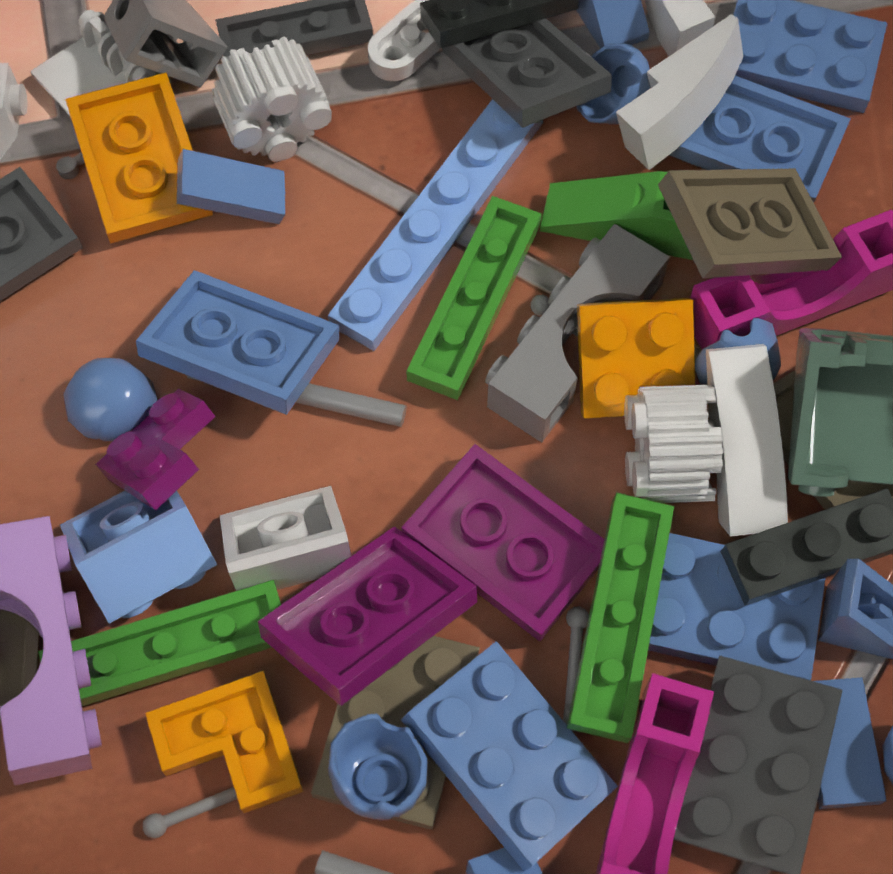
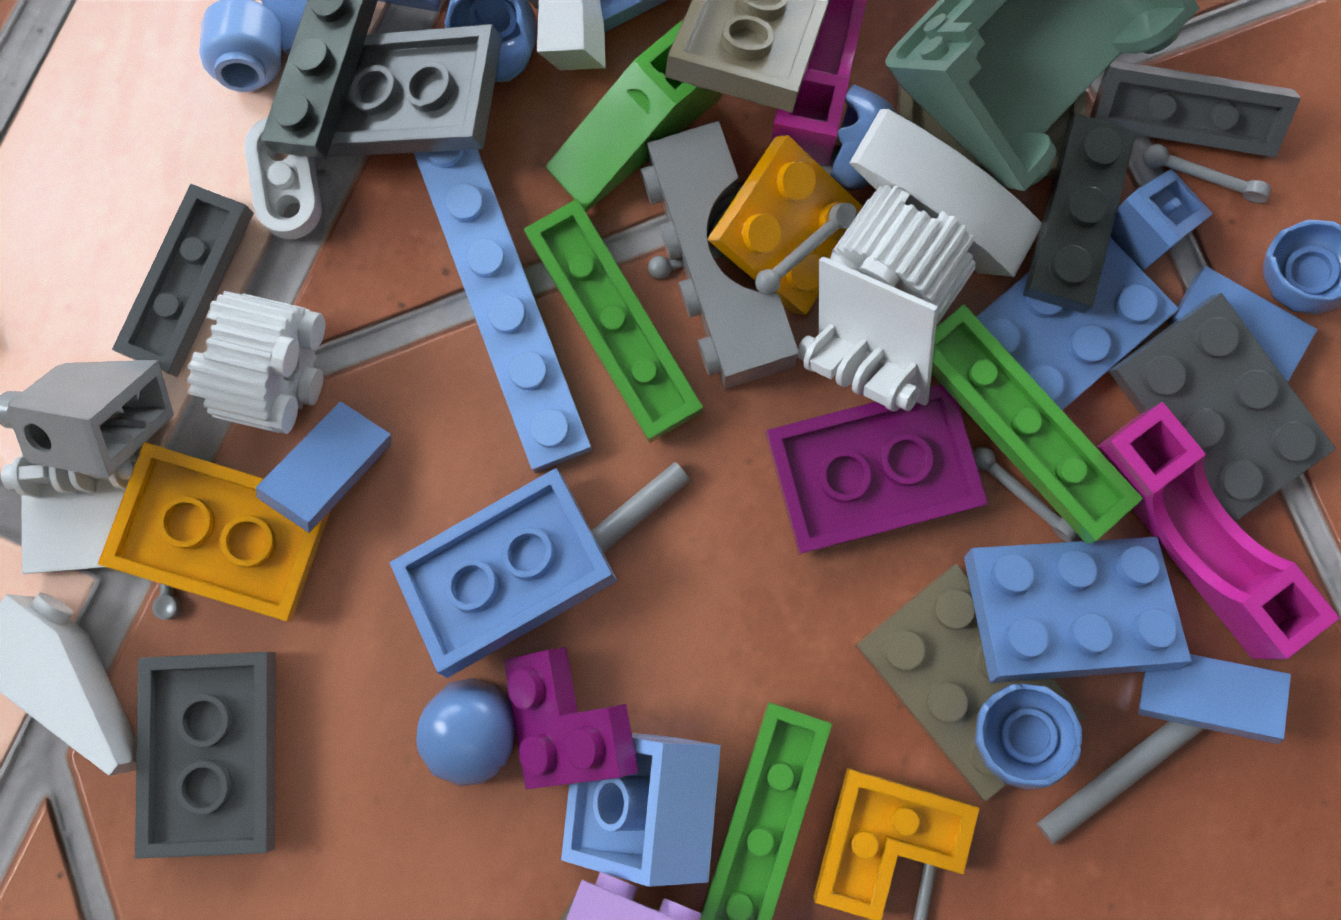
camera: 45 degrees left, 15 degrees up
white slope [220,486,351,591] -> none
magenta plate [258,526,477,706] -> none
none -> light grey hinge [755,203,857,295]
none -> white hinge [798,257,938,412]

